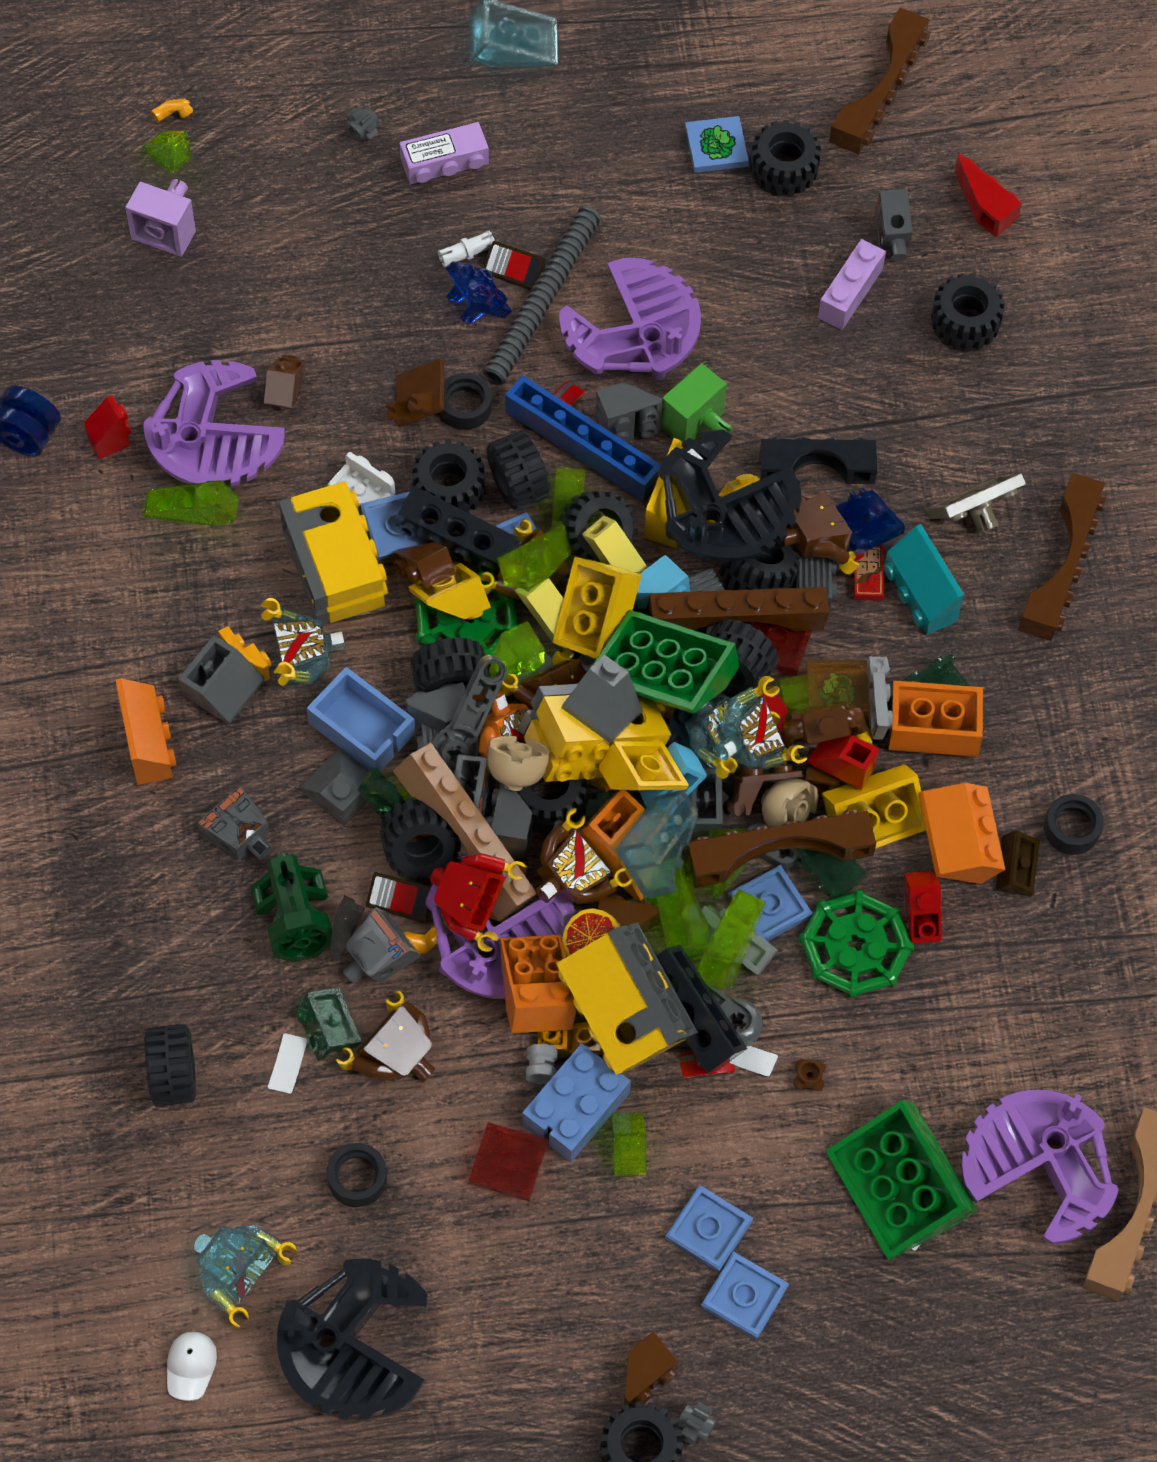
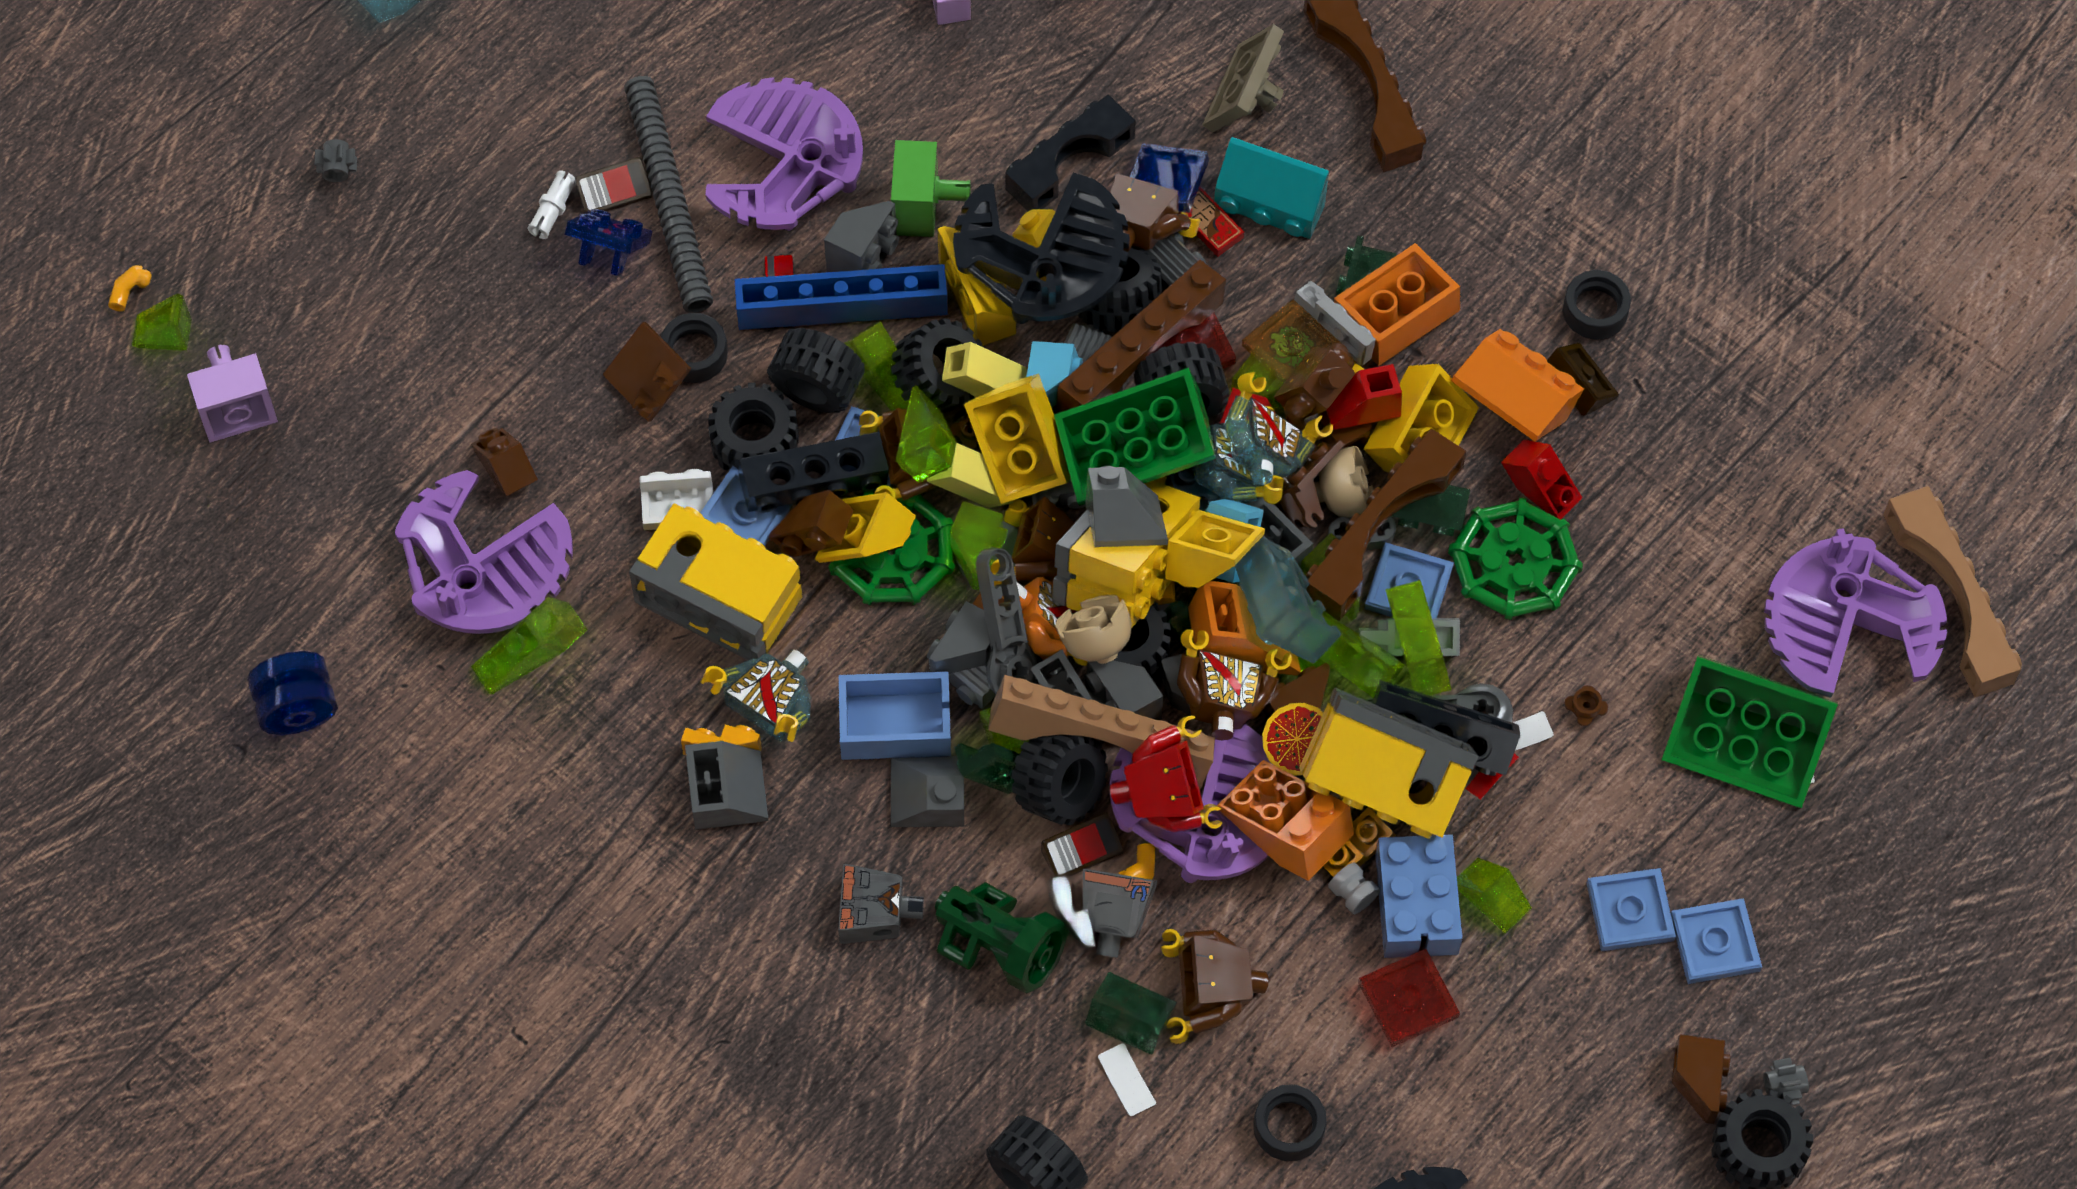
camera: 40 degrees left, 0 degrees up
red slope [84,395,132,460] -> none
orange slope [115,678,177,785] -> none
lavender brick [399,122,489,184] -> none
black tyre [410,638,489,693] -> none

